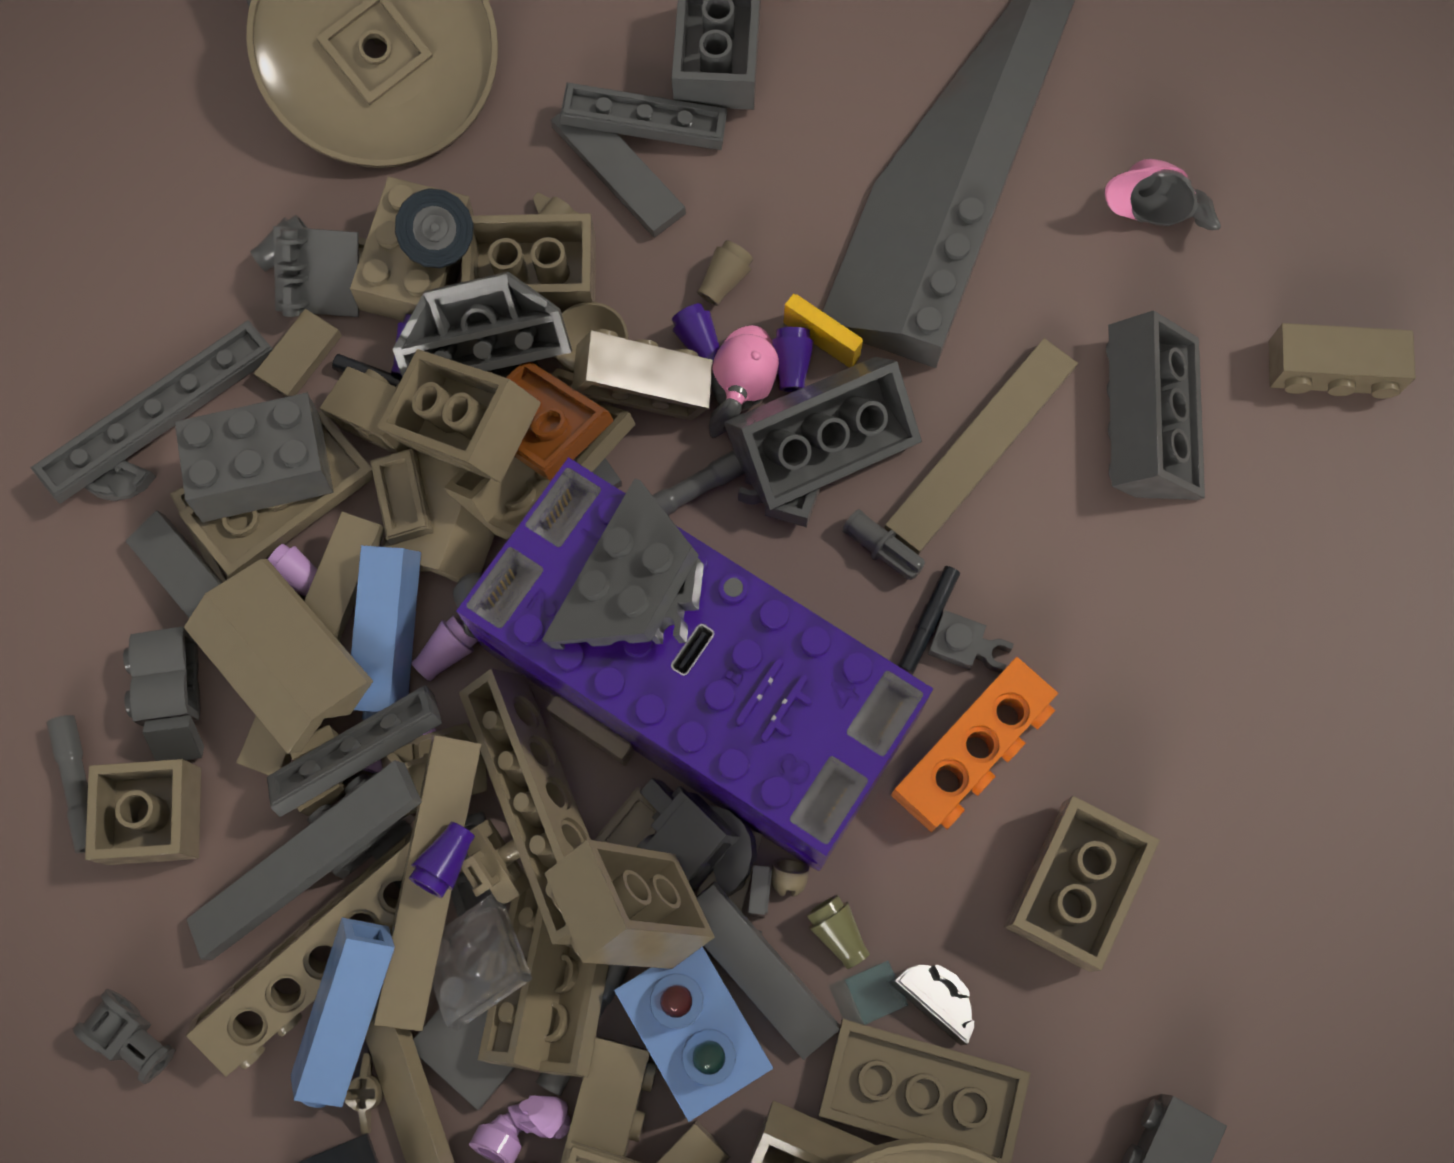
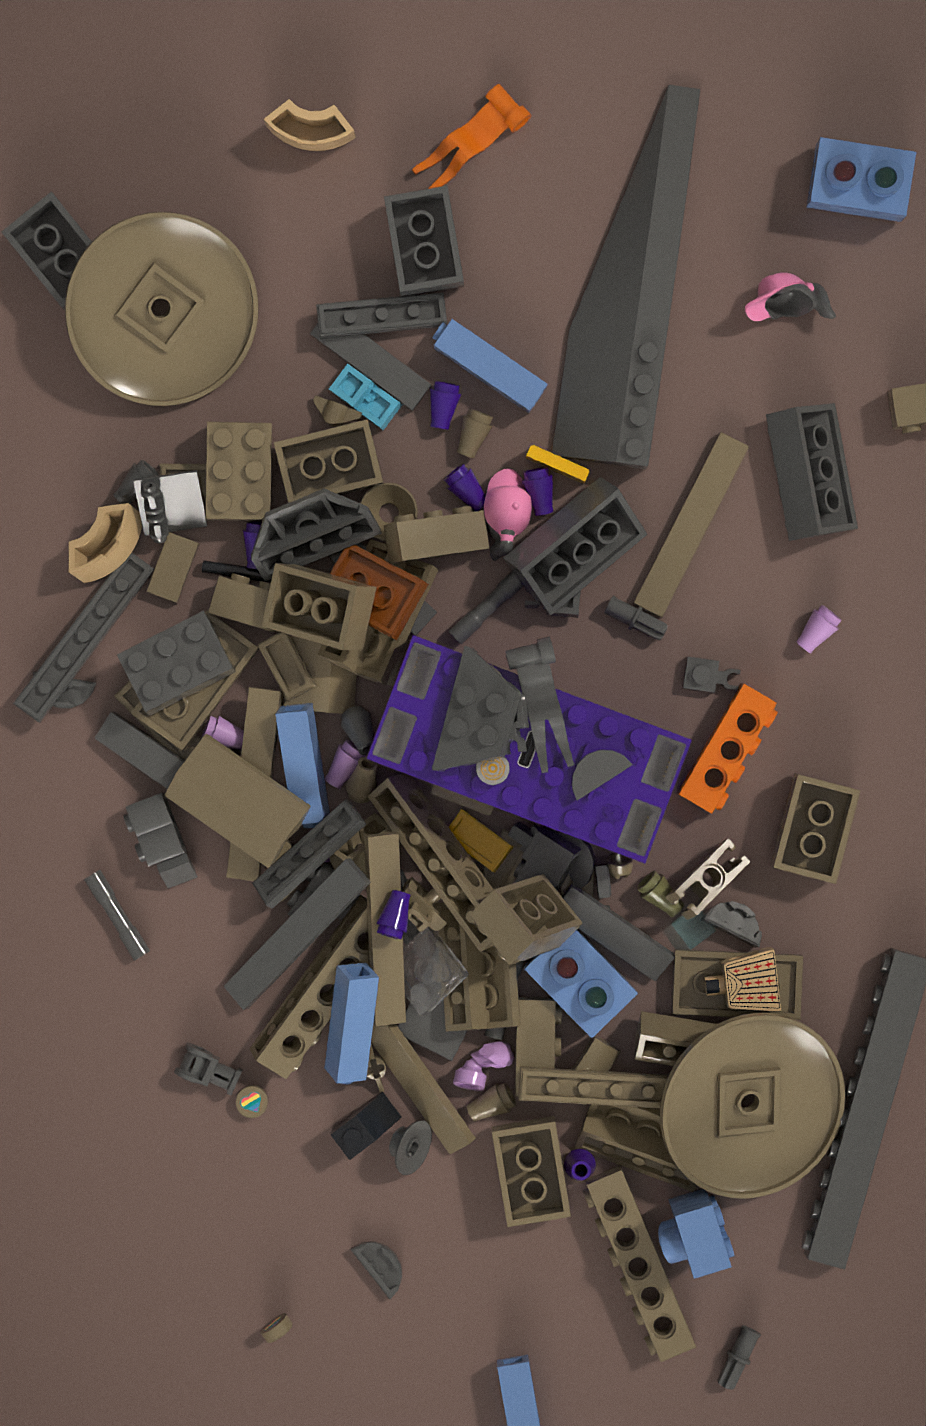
camera: 15 degrees left, 15 degrees up
dark tan brick [85,759,201,865] -> none
black wheel [395,188,474,268] -> none
black piece [898,566,960,675] -> none
none -> tan brick [69,503,142,583]
none -> dark tan tile [236,1085,268,1118]
none -> medium azure slope [329,364,402,431]
none -> dark tan cone [346,757,377,803]
none -> dark purple cone [430,381,462,430]
none -> medium blue brick [433,319,548,413]
none -> yellow tile [449,809,513,873]
none -> light grey tile [476,757,509,785]
none -> dark grey flag [505,636,574,773]
none -> dark grey tile [572,750,633,800]
none -> piece [665,838,750,920]
none -> tan torso [704,947,781,1011]
none -> lavender cone [796,605,842,653]
none -> medium blue piece [806,137,916,222]

